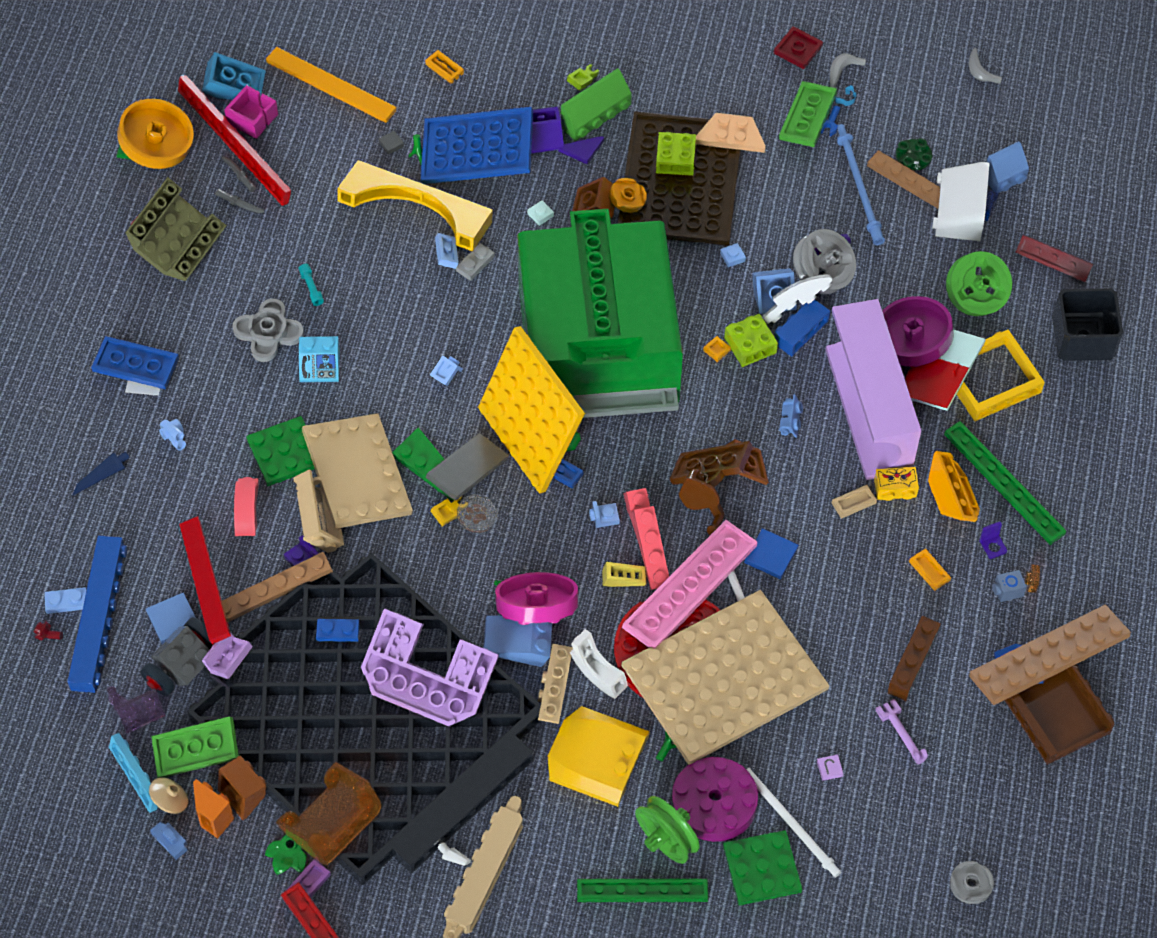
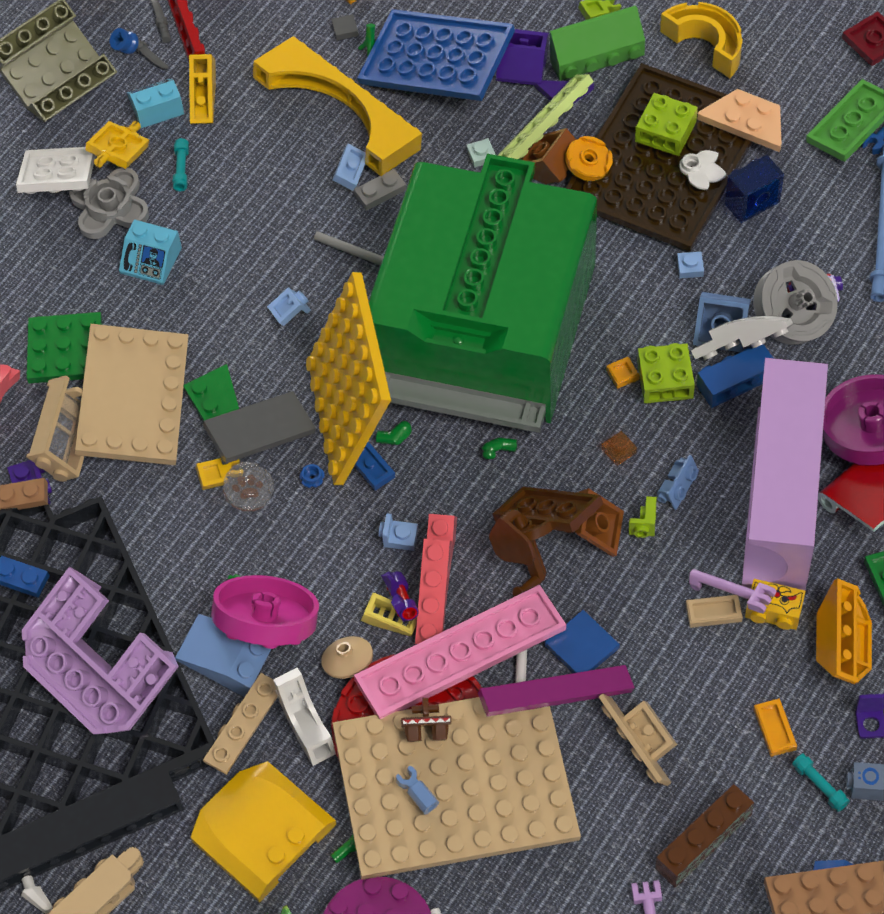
camera: 25 degrees right, 0 degrees up
none -> white plate [16,147,95,194]
none -> yellow plate [85,121,149,169]
none -> blue wheel [110,28,139,54]
none -> medium azure slope [127,79,184,128]
none -> yellow slope [189,54,216,124]
none -> blue plate [300,464,325,488]
none -> light grey bar [314,231,383,266]
none -> tan dish [321,636,373,679]
none -> dark purple piece [381,571,419,622]
none -> medium blue bar [396,766,439,815]
none -> reddish brown hips [401,697,452,742]
none -> magenta tile [478,665,635,717]
none -> green arm [482,438,517,459]
none -> yellowish green plate [498,74,594,159]
none -> tan bracket [599,694,677,786]
none -> clear orange plate [602,431,637,466]
none -> lime bracket [629,496,657,538]
none -> yellow brick [660,2,743,78]
none -> white plate [679,150,726,190]
none -> lavender hinge [689,569,777,613]
none -> clear blue brick [725,155,784,223]
none -> teal bar [792,753,850,812]

